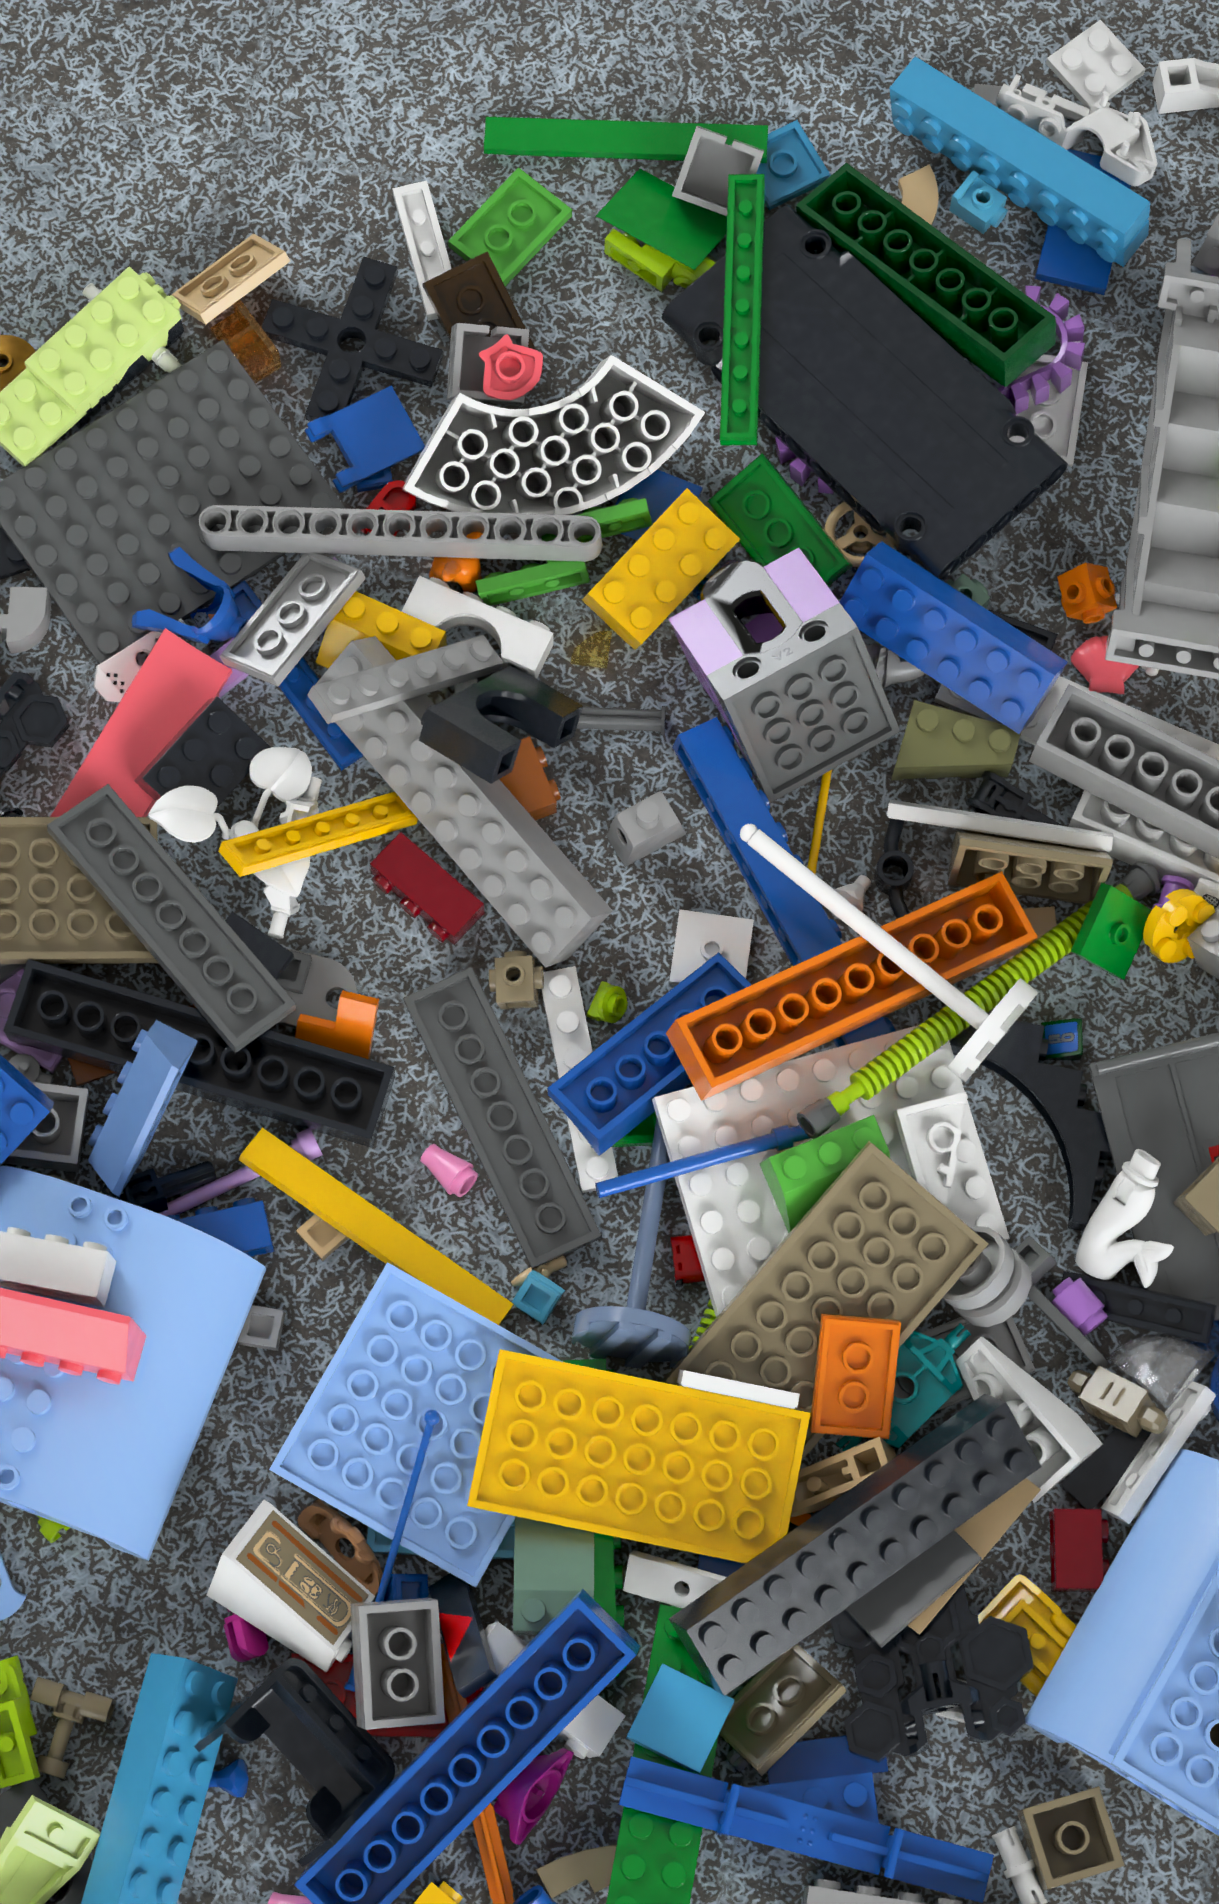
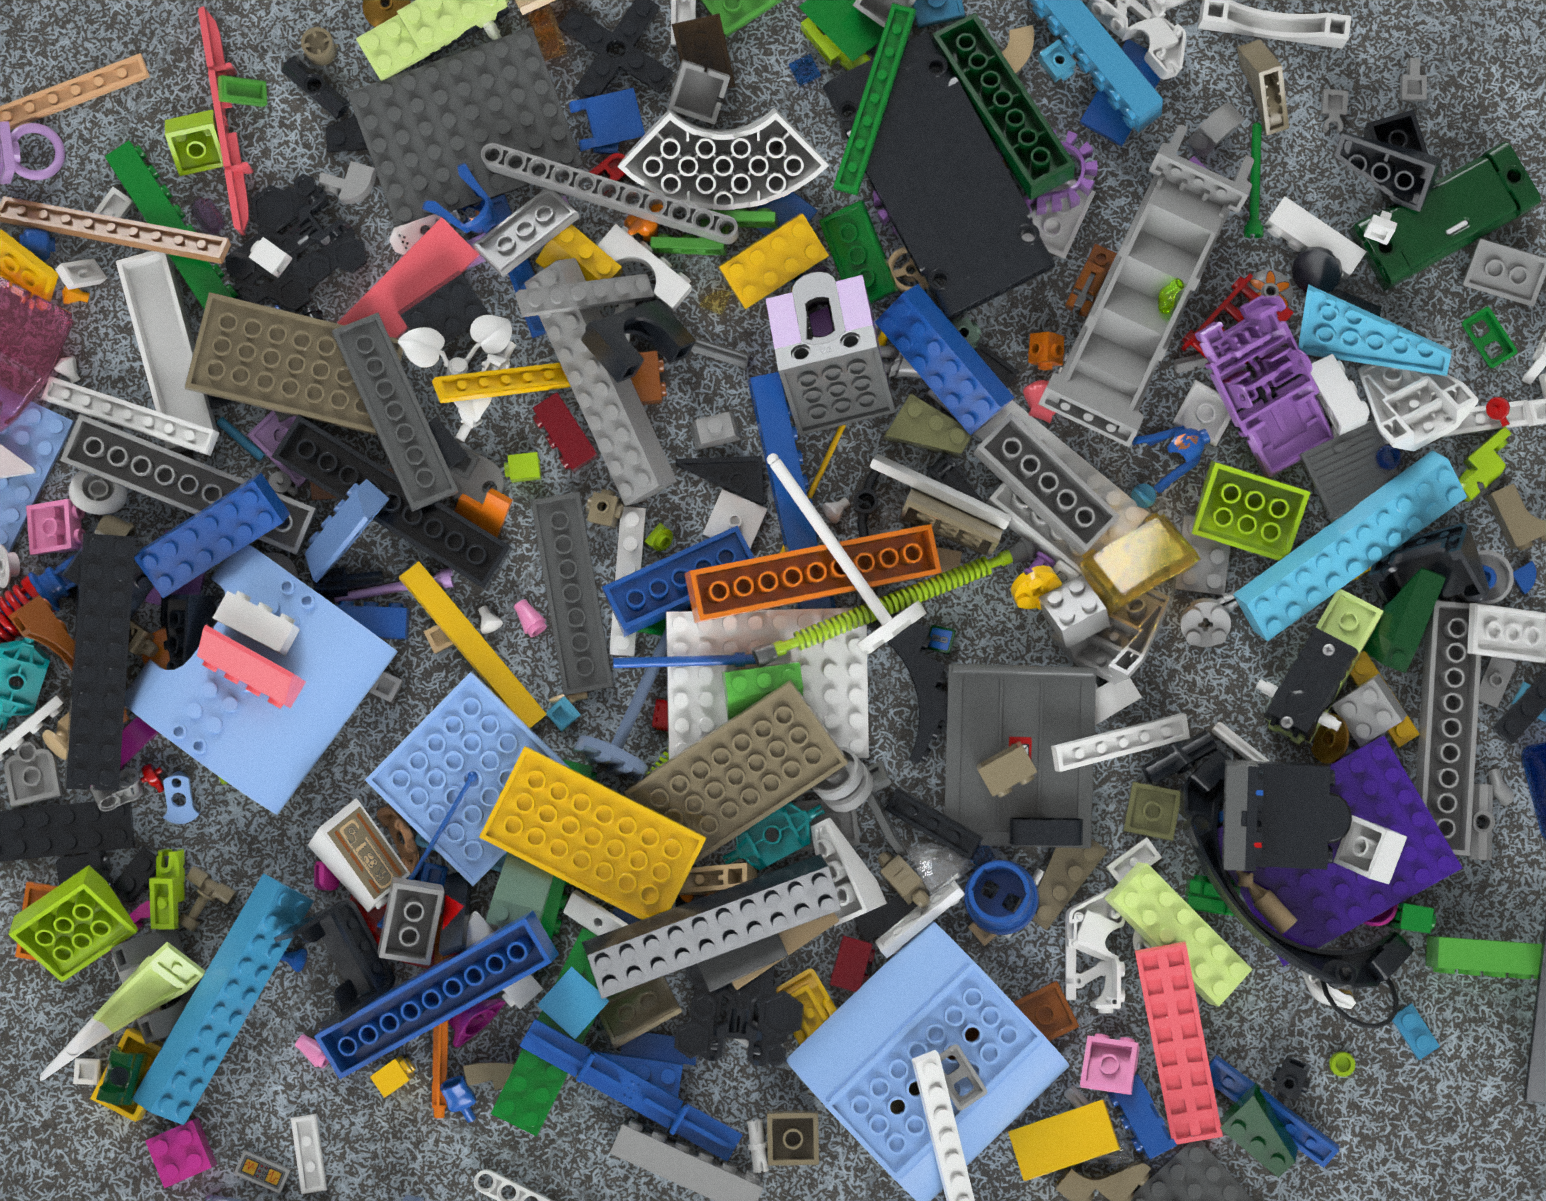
camera: 15 degrees right, 10 degrees up
coral animal [478,334,543,401] -> none
white tile [677,1369,800,1409] -> none
orange tile [810,1314,901,1439] -> none
white wing [893,1092,968,1207] -> none
medium lavender brick [1051,1277,1108,1336] -> none
green plate [1070,882,1152,980] -> none
white piece [1075,1149,1174,1288] -> none
none -> white rock [478,606,503,634]
none -> lime brick [504,452,542,483]
none -> black wing [675,456,764,505]
none -> clear blue tile [788,54,821,87]
none -> dark orange plate [1065,244,1117,317]

